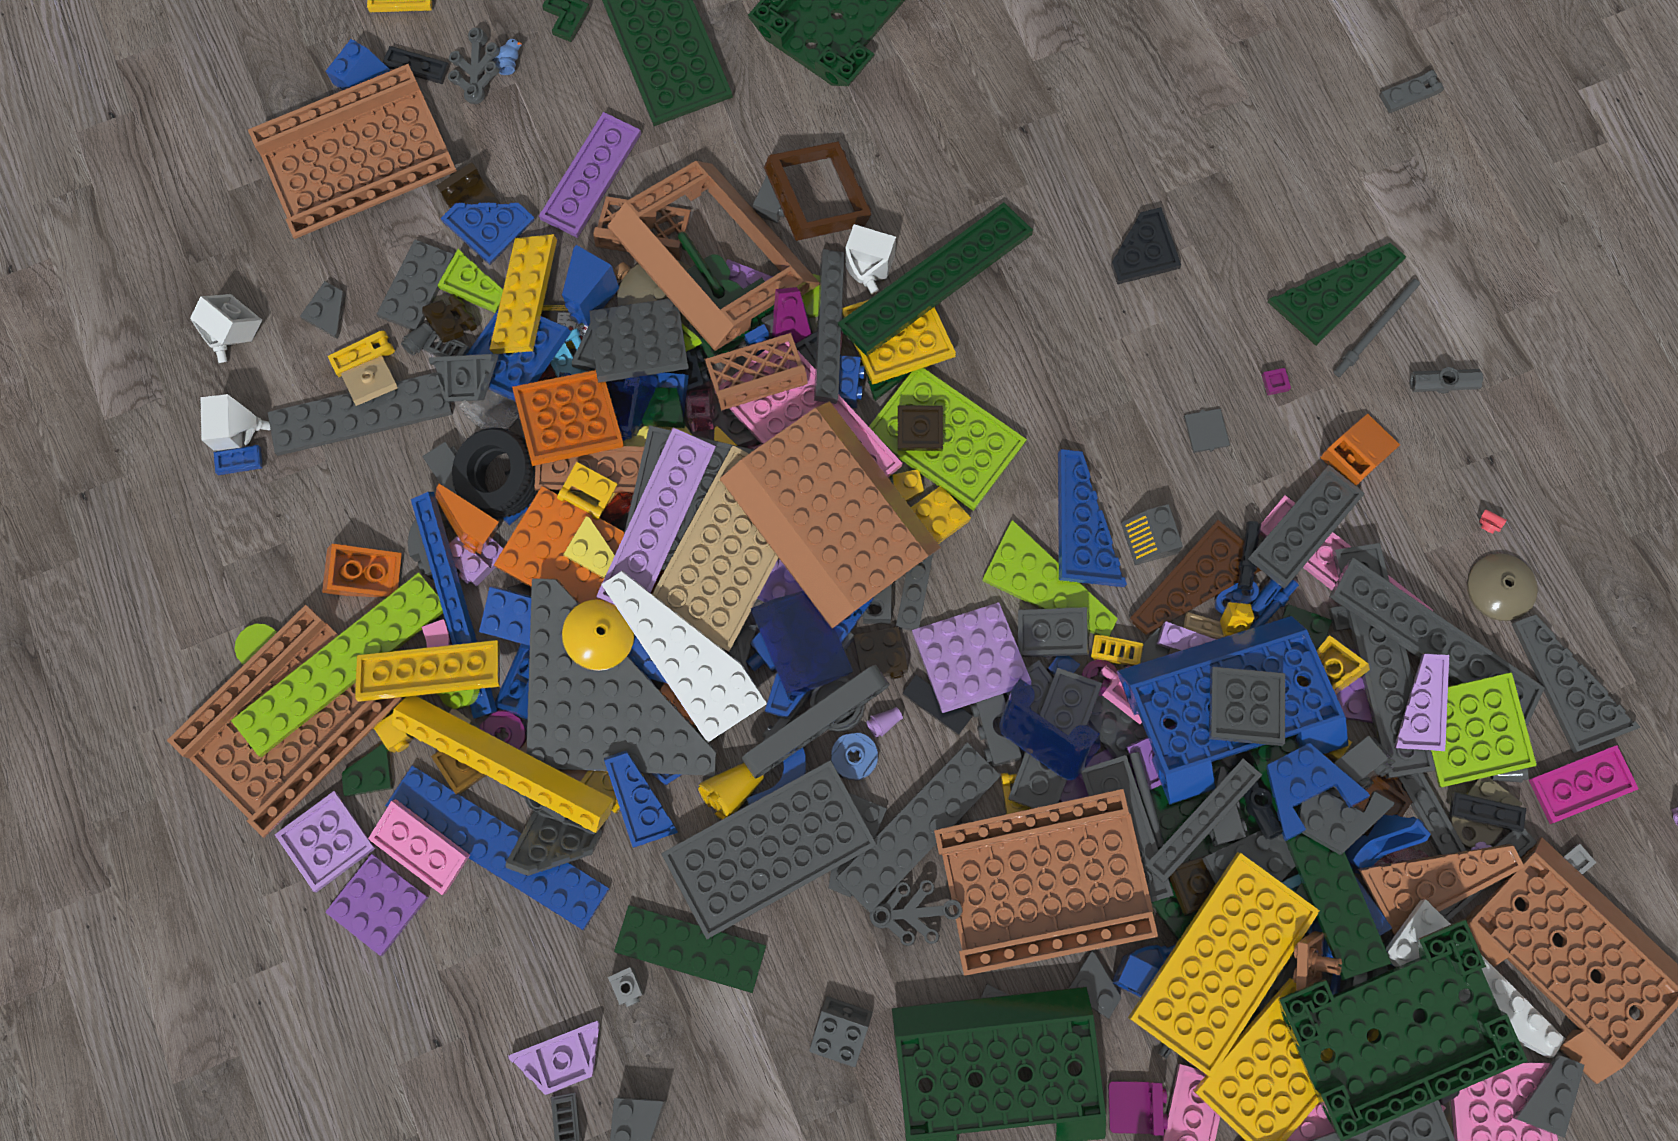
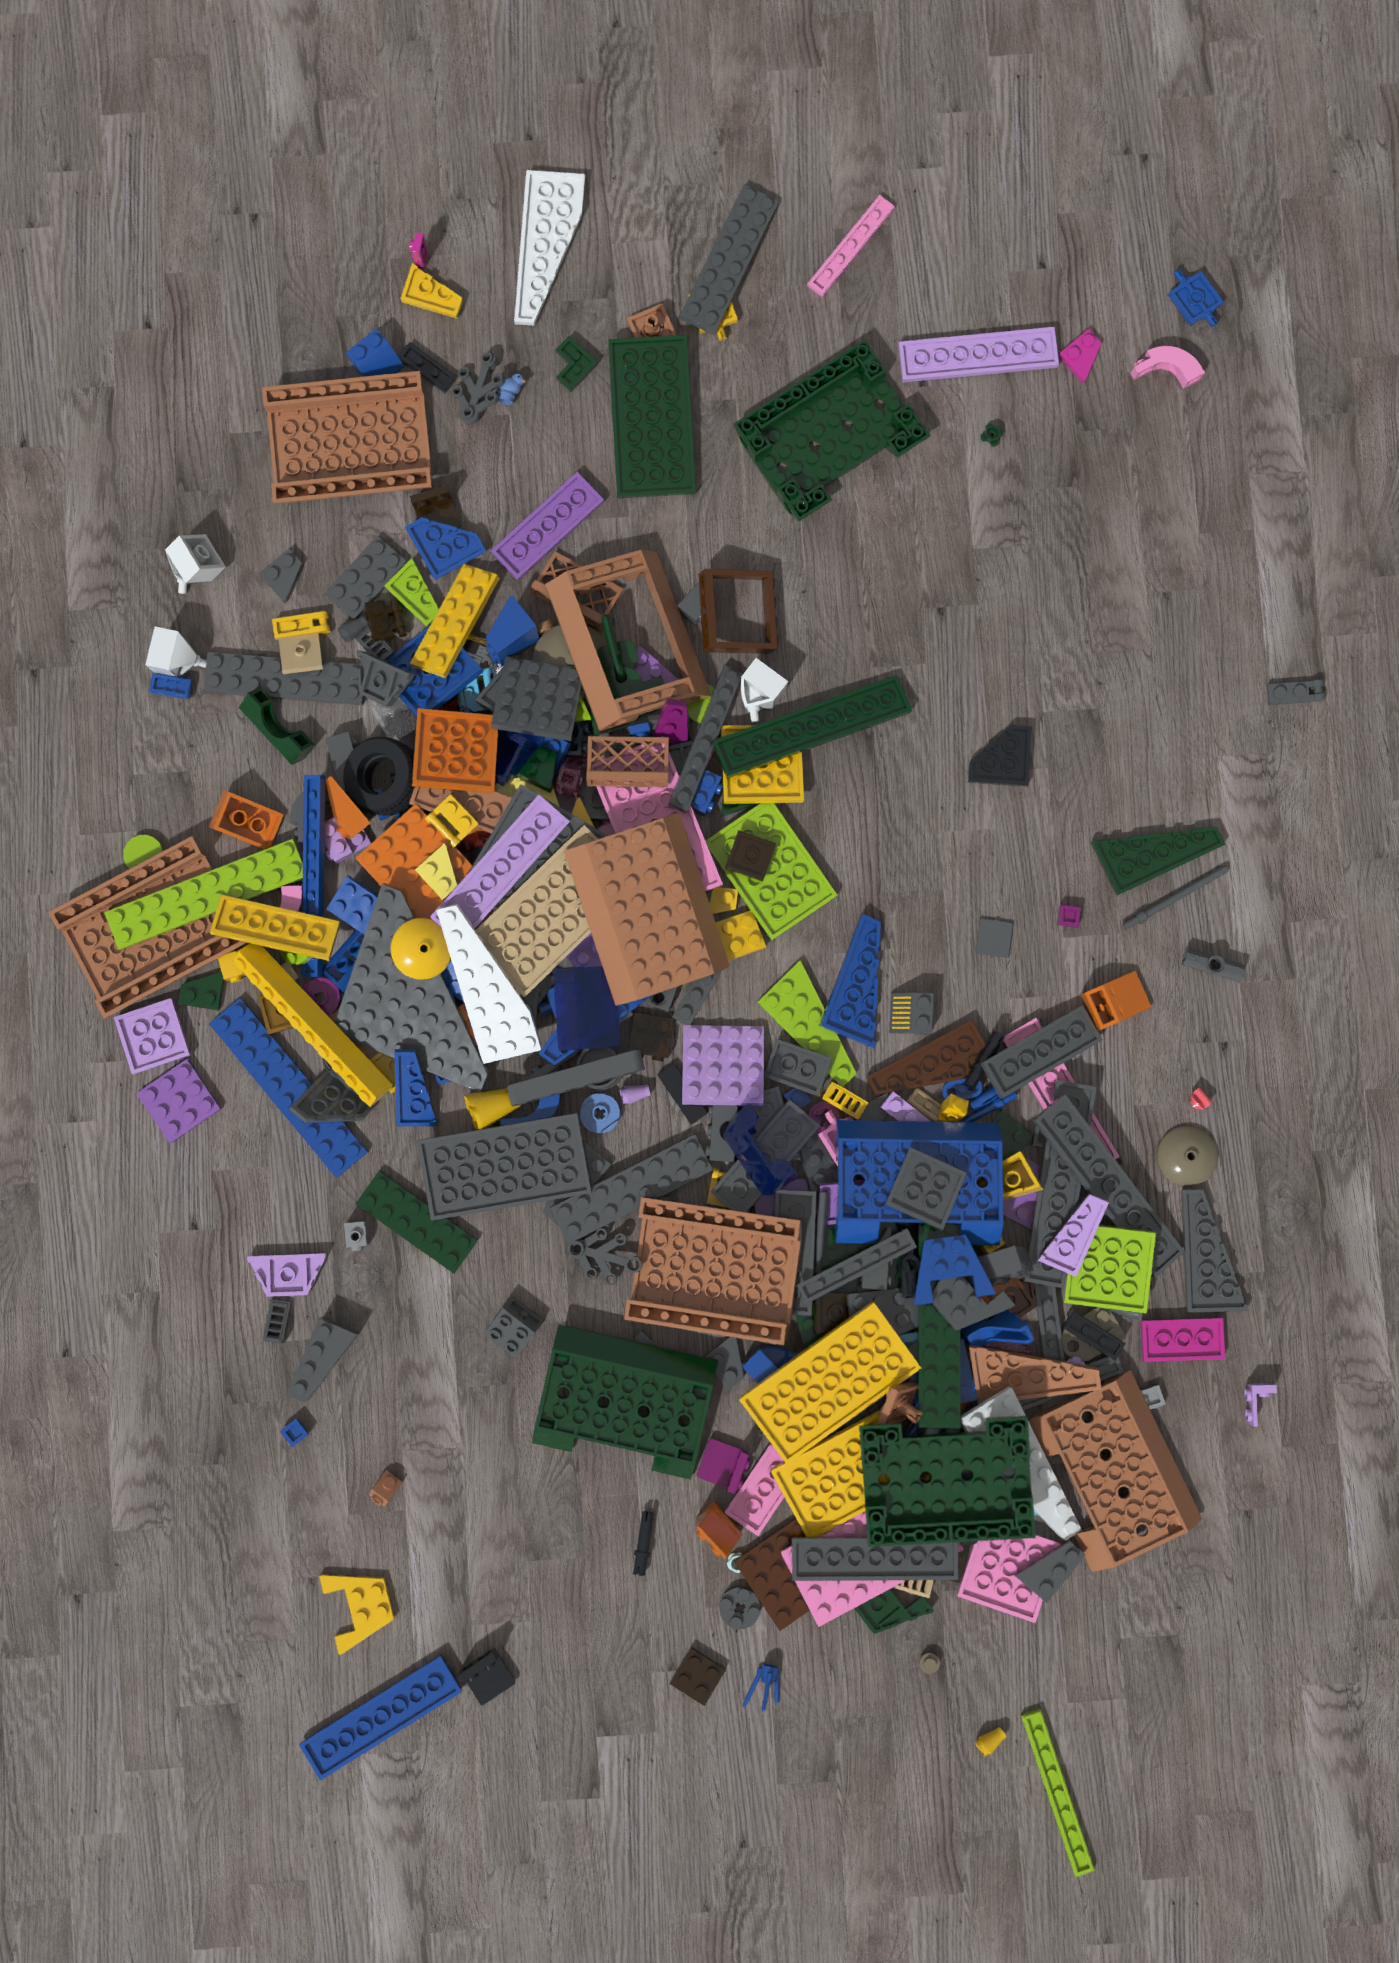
camera: 15 degrees right, 10 degrees up
bright pink plate [368,799,470,895] -> none
none -> dark green arch [239,687,314,765]

